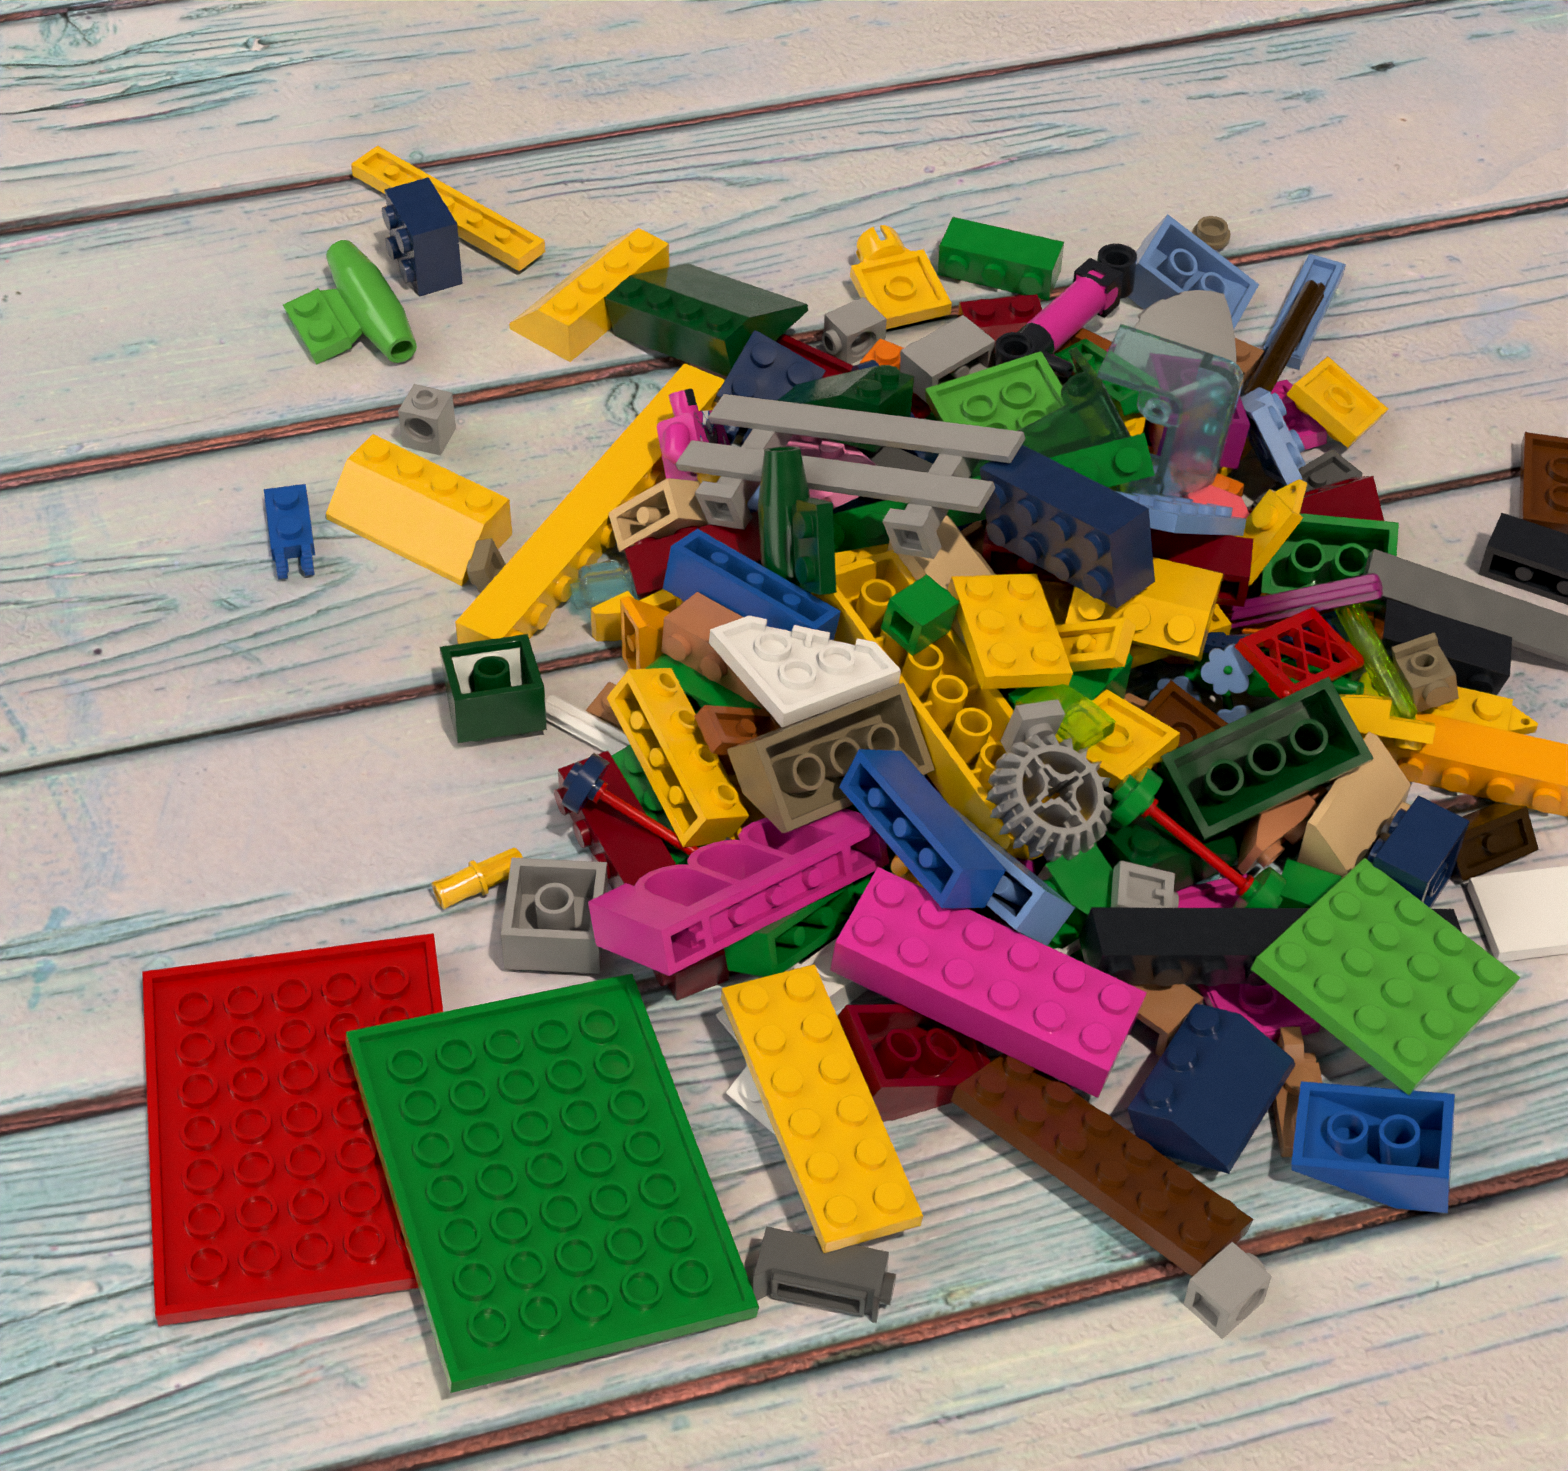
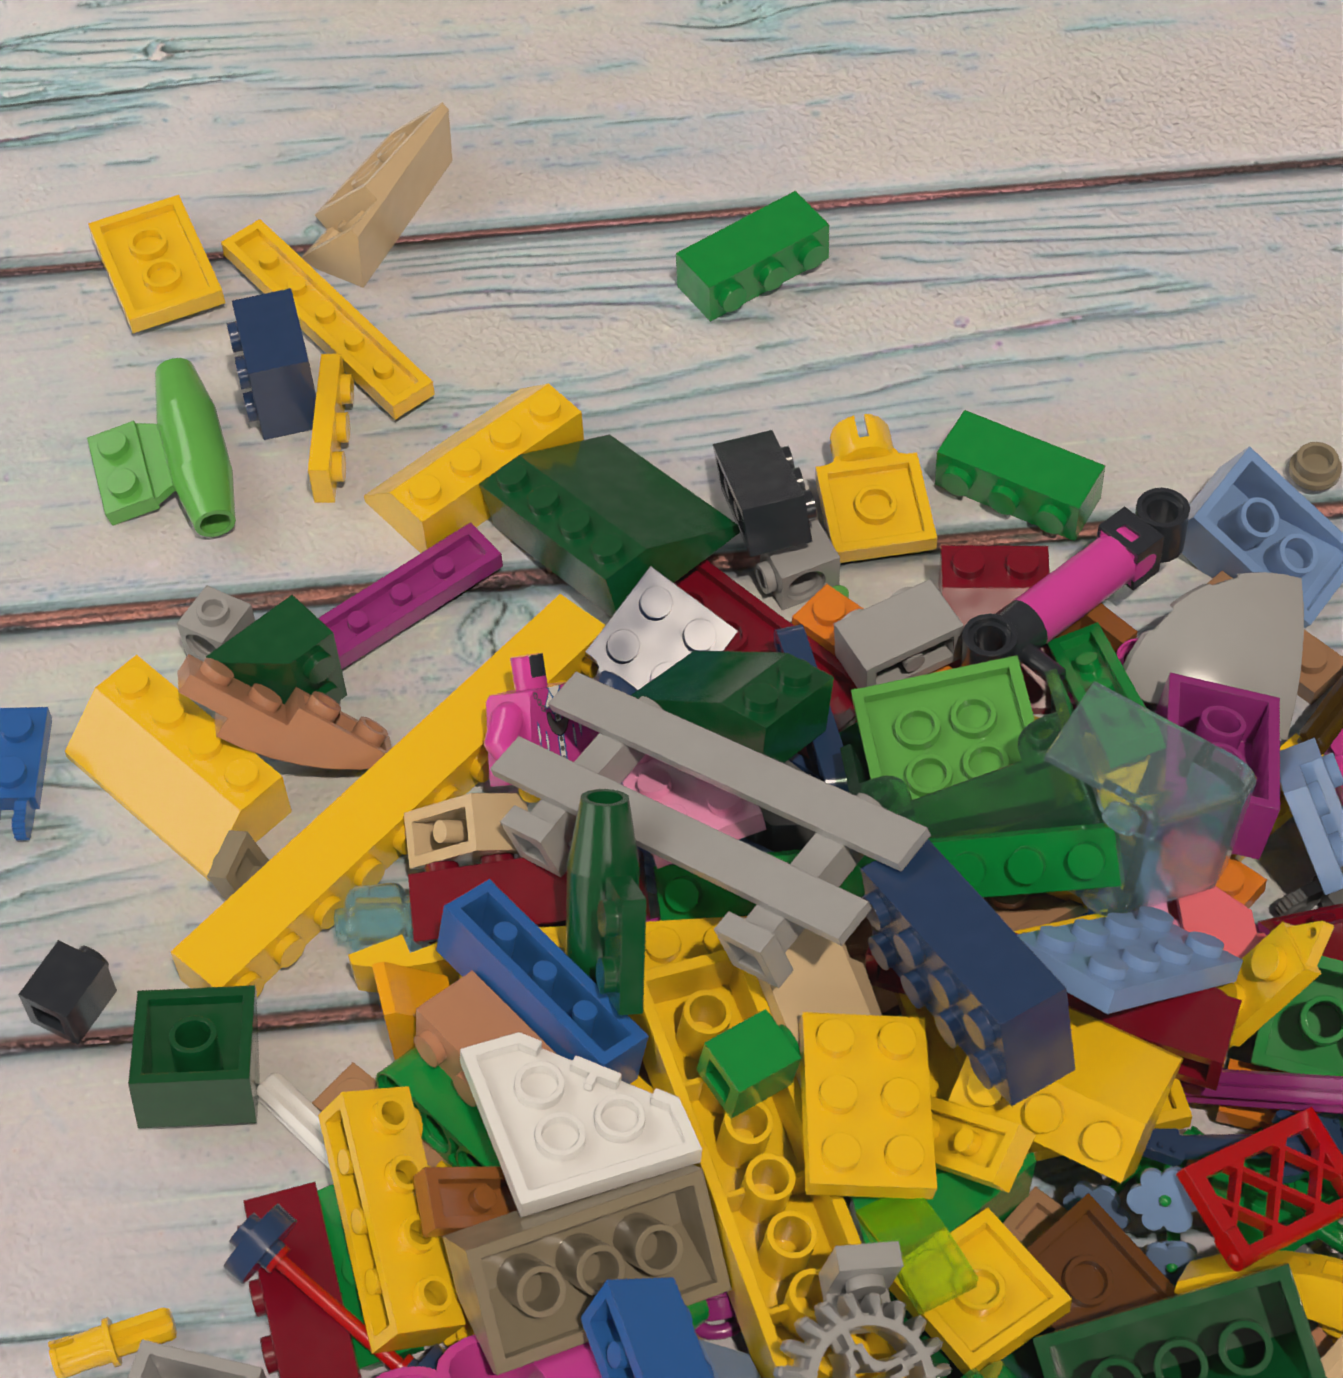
camera: 15 degrees right, 5 degrees up
none -> black brick [18,940,117,1045]
none -> yellow plate [88,194,225,333]
none -> nougat slope [177,654,392,770]
none -> dark green slope [206,595,347,705]
none -> tan slope [301,102,453,288]
none -> yellow plate [308,353,354,503]
none -> magenta plate [318,522,503,669]
none -> green brick [676,191,829,322]
none -> black brick [713,430,817,557]

